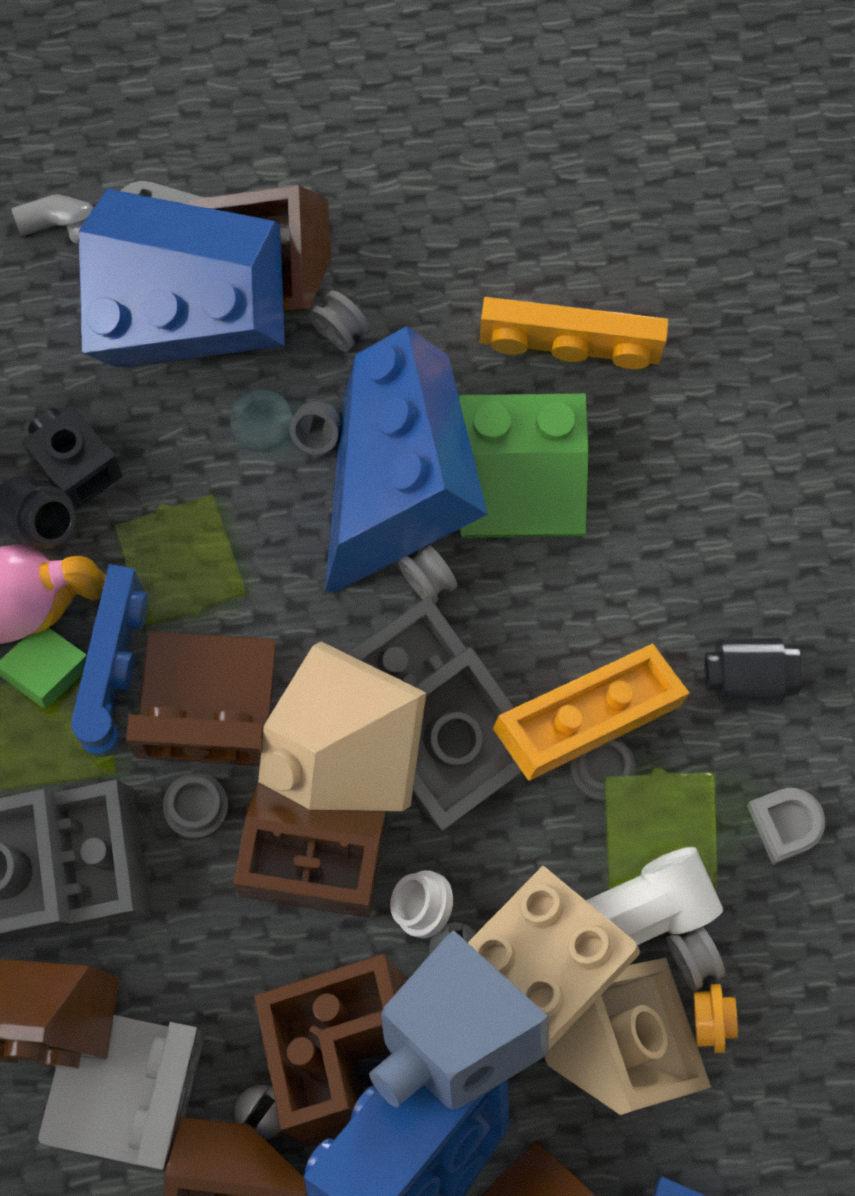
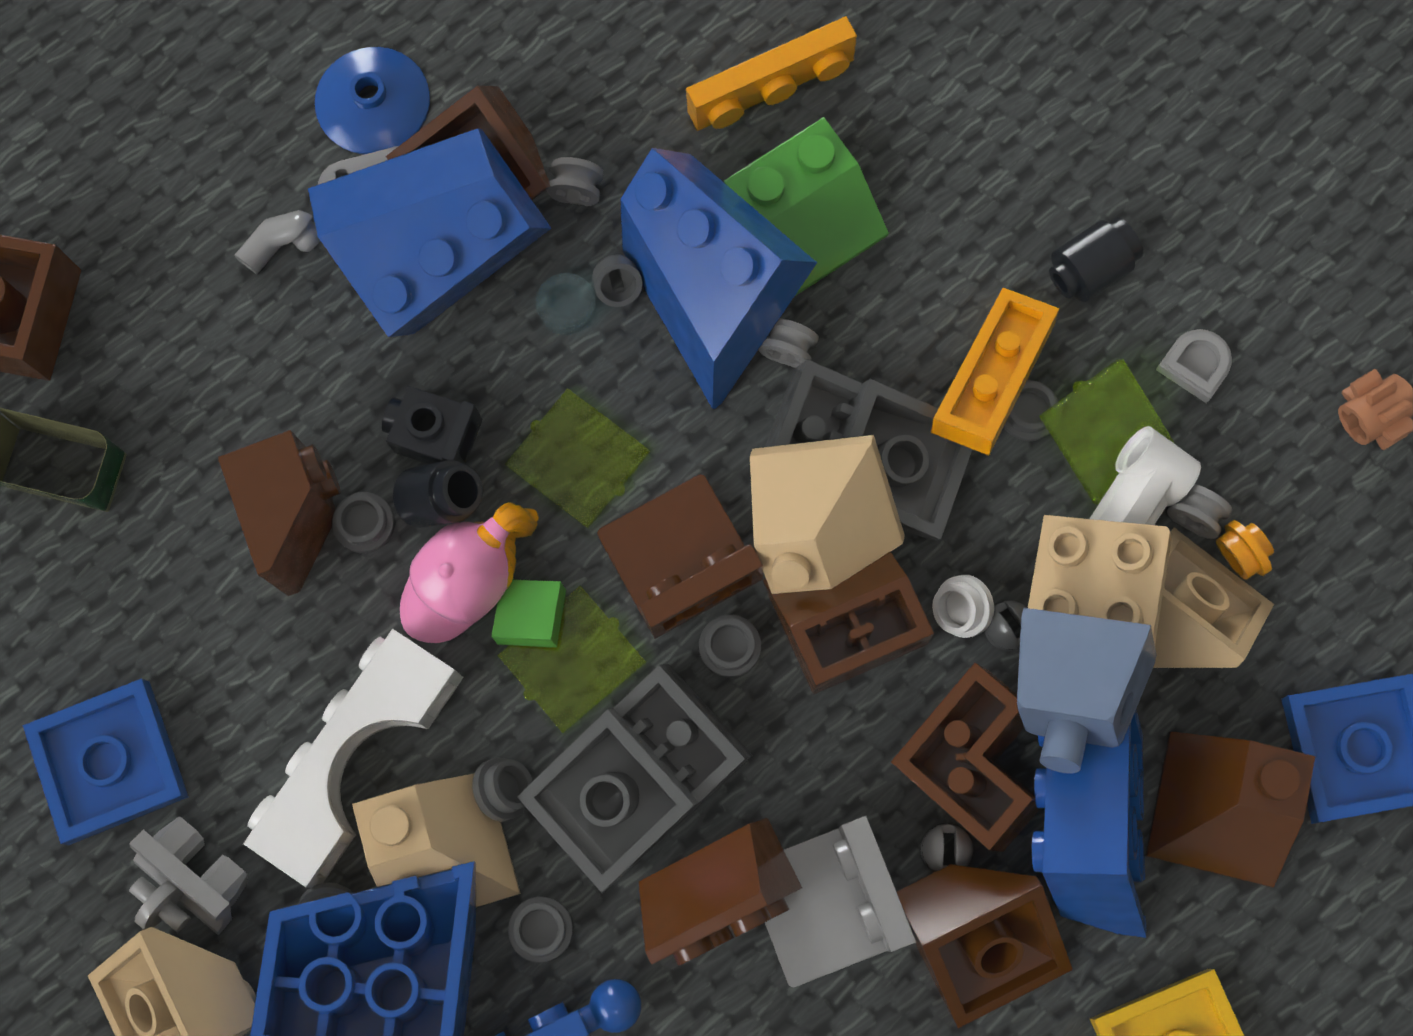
camera: 25 degrees left, 5 degrees up
blue plate [71,564,149,757] -> none
none -> blue dish [315,47,430,155]

